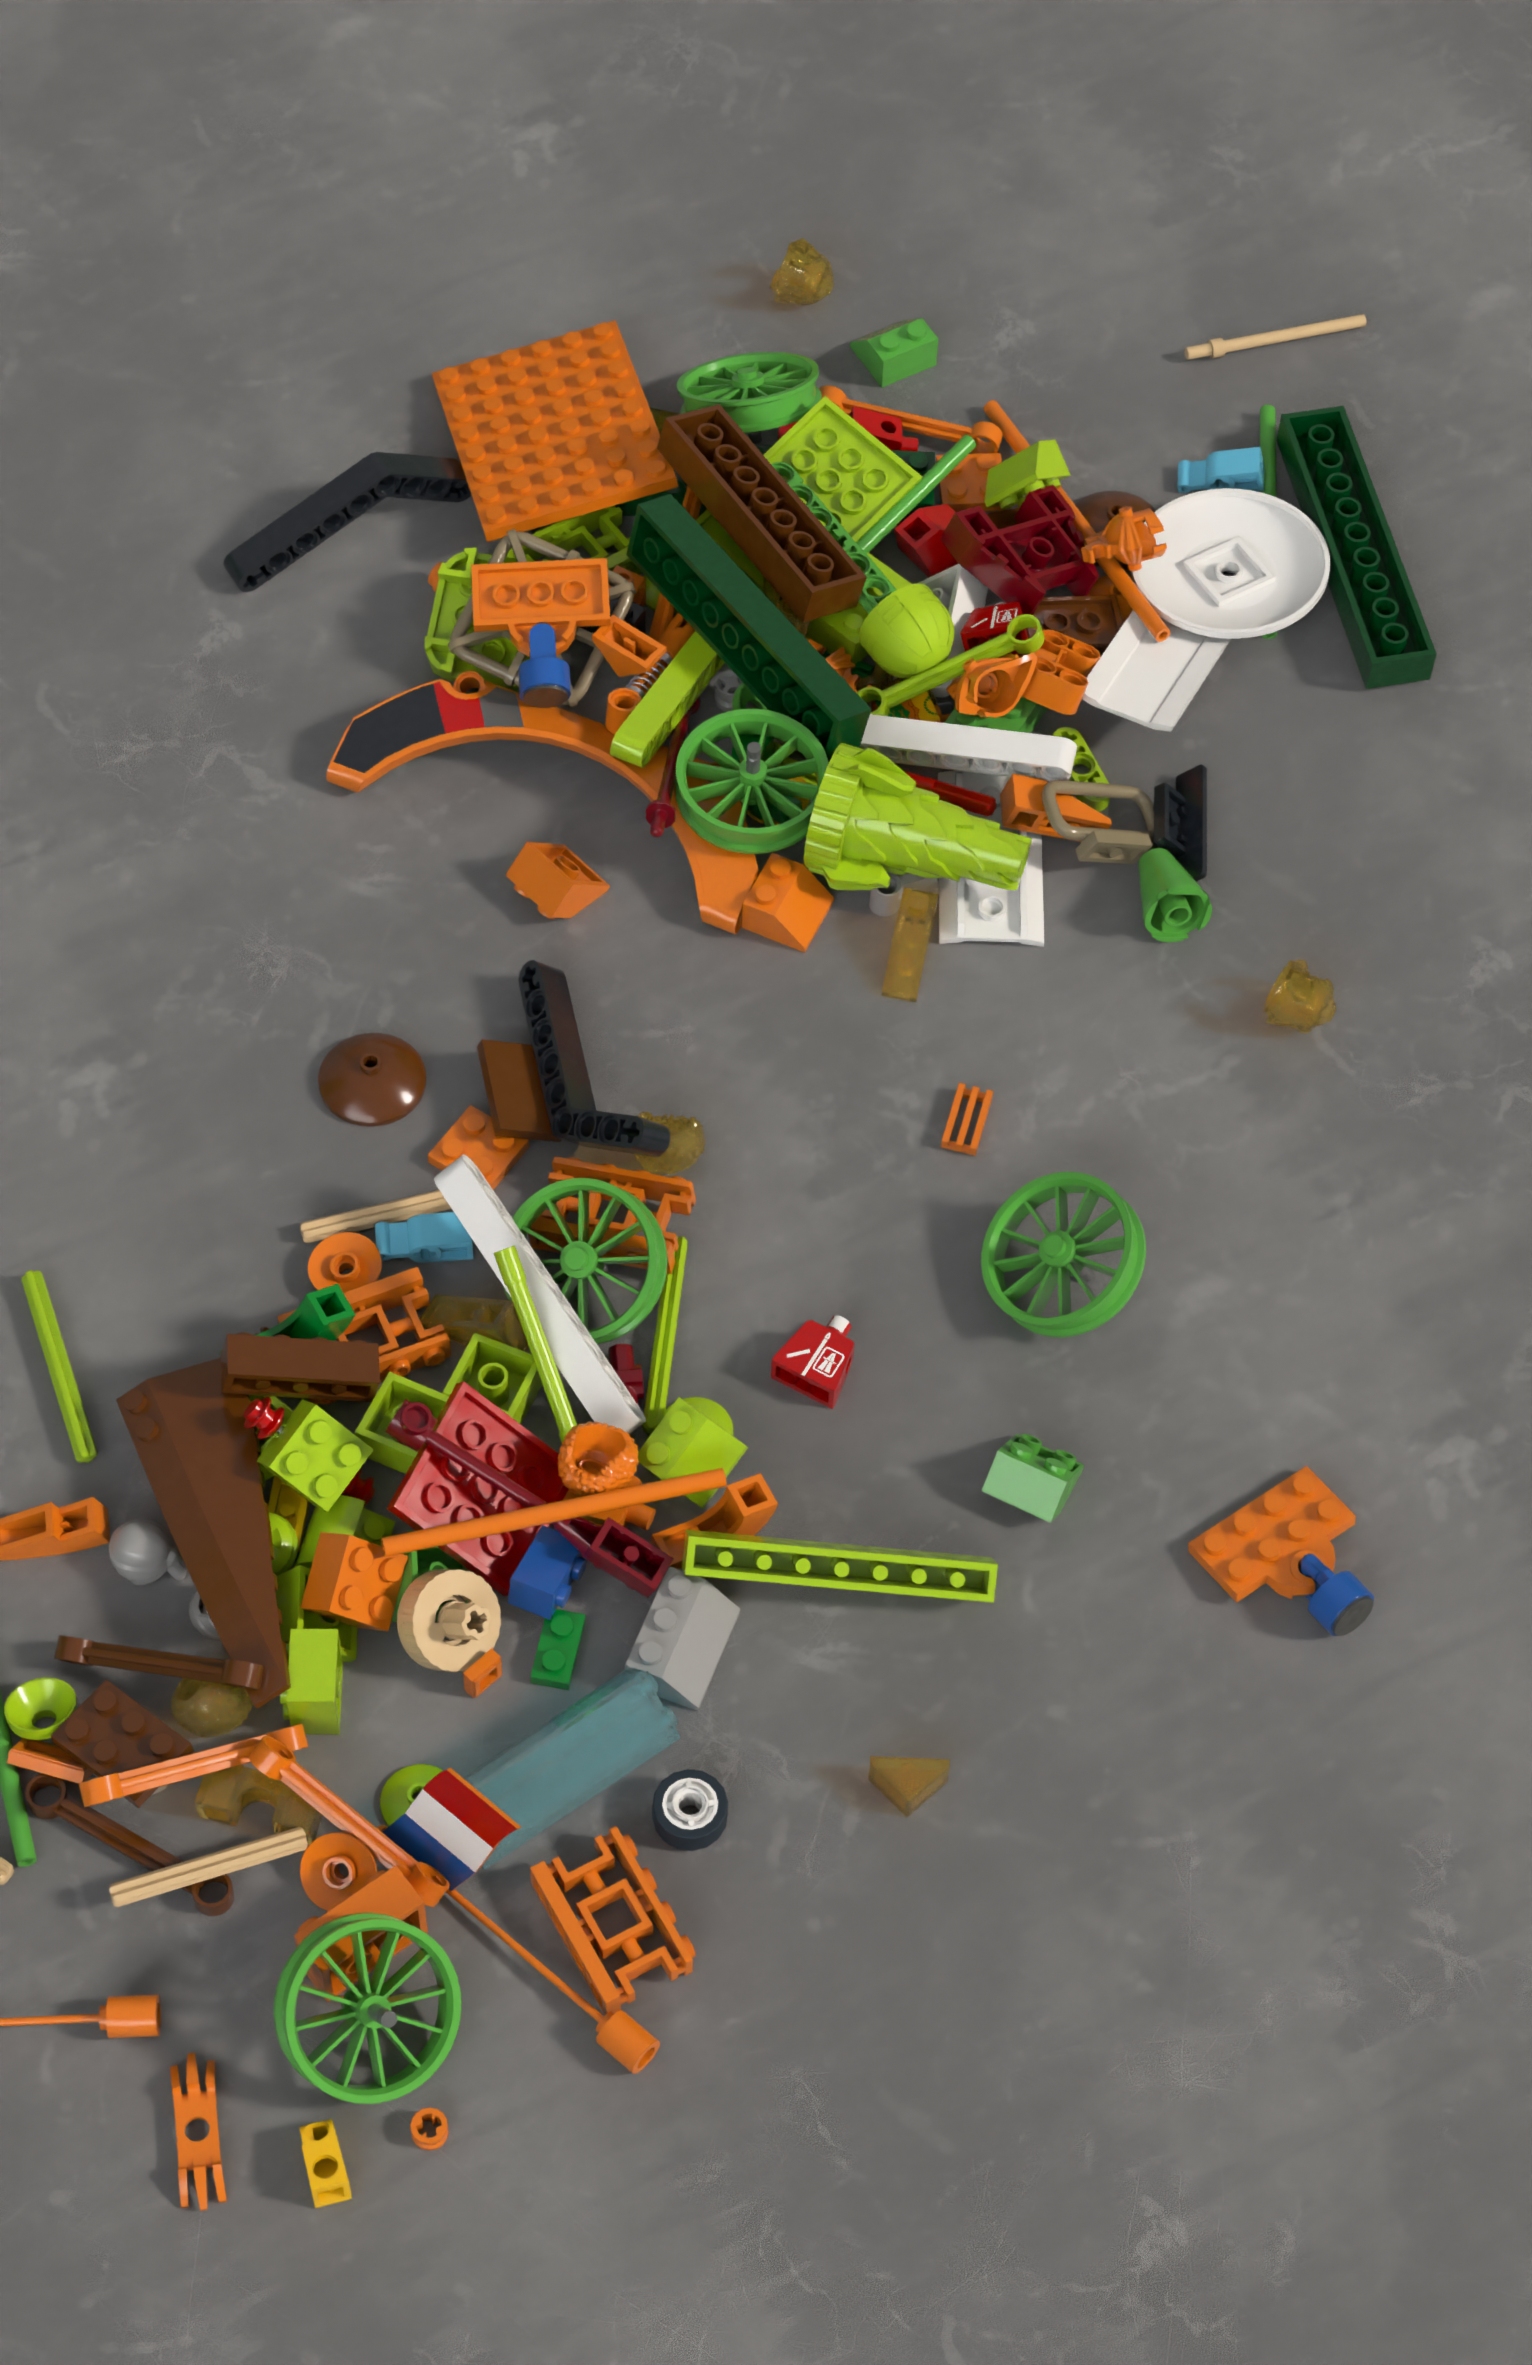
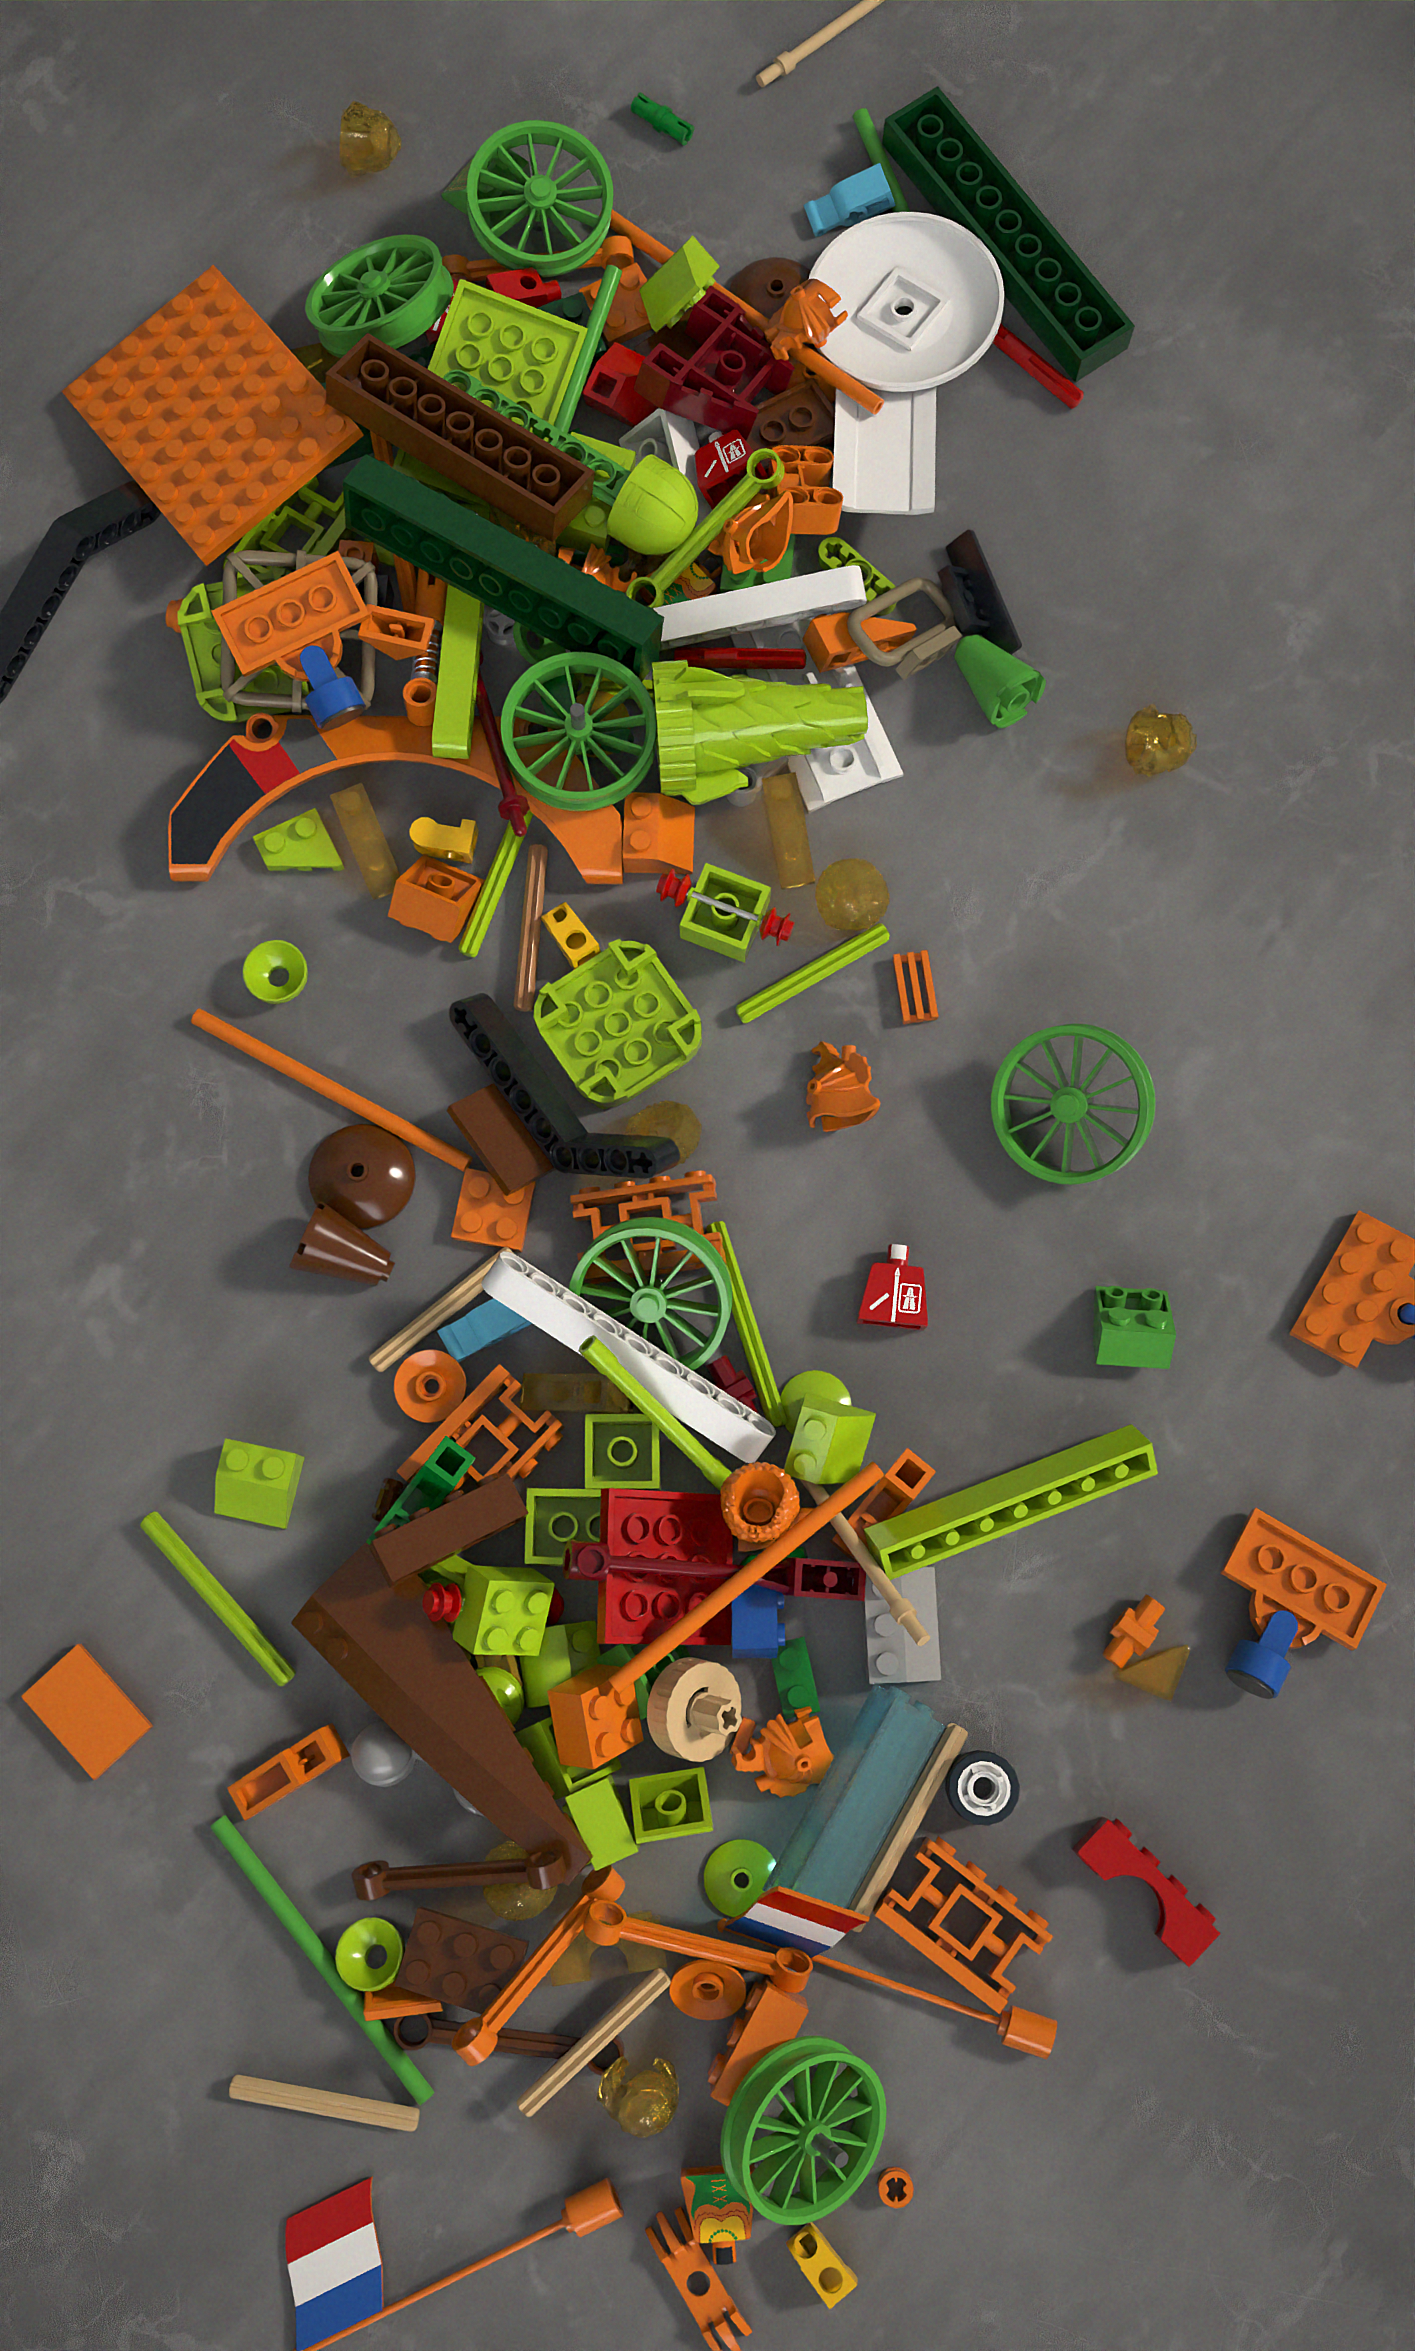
camera: 20 degrees left, 20 degrees up
none -> orange piece [191,1008,473,1172]
none -> lime slope [214,1438,305,1529]
none -> lime piece [243,940,308,1004]
none -> lime wing [253,808,345,871]
none -> reddish brown cone [289,1201,395,1286]
none -> clear yellow slope [330,783,400,901]
none -> yellow leg [409,817,479,864]
none -> lime axle [458,810,533,958]
none -> bright green wheel [467,120,613,277]
none -> medium nougat axle [514,844,548,1012]
none -> lime plate [533,939,702,1109]
none -> yellow leg [541,902,601,970]
none -> clear yellow helmet [597,2056,679,2139]
none -> lime slope [629,1767,713,1844]
none -> green pin [630,92,694,146]
none -> lime brick [656,863,795,963]
none -> torso [681,2163,755,2265]
none -> orange helmet [731,1706,839,1798]
none -> lime axle [736,923,890,1023]
none -> tan bar [800,1479,930,1646]
none -> orange helmet [806,1041,880,1132]
none -> clear yellow hair [815,858,890,931]
none -> tan axle [848,1723,968,1933]
none -> red axle [992,323,1084,409]
none -> red arch [1072,1816,1221,1967]
none -> orange axle [1102,1594,1166,1669]
none -> orange plate [1220,1508,1387,1699]

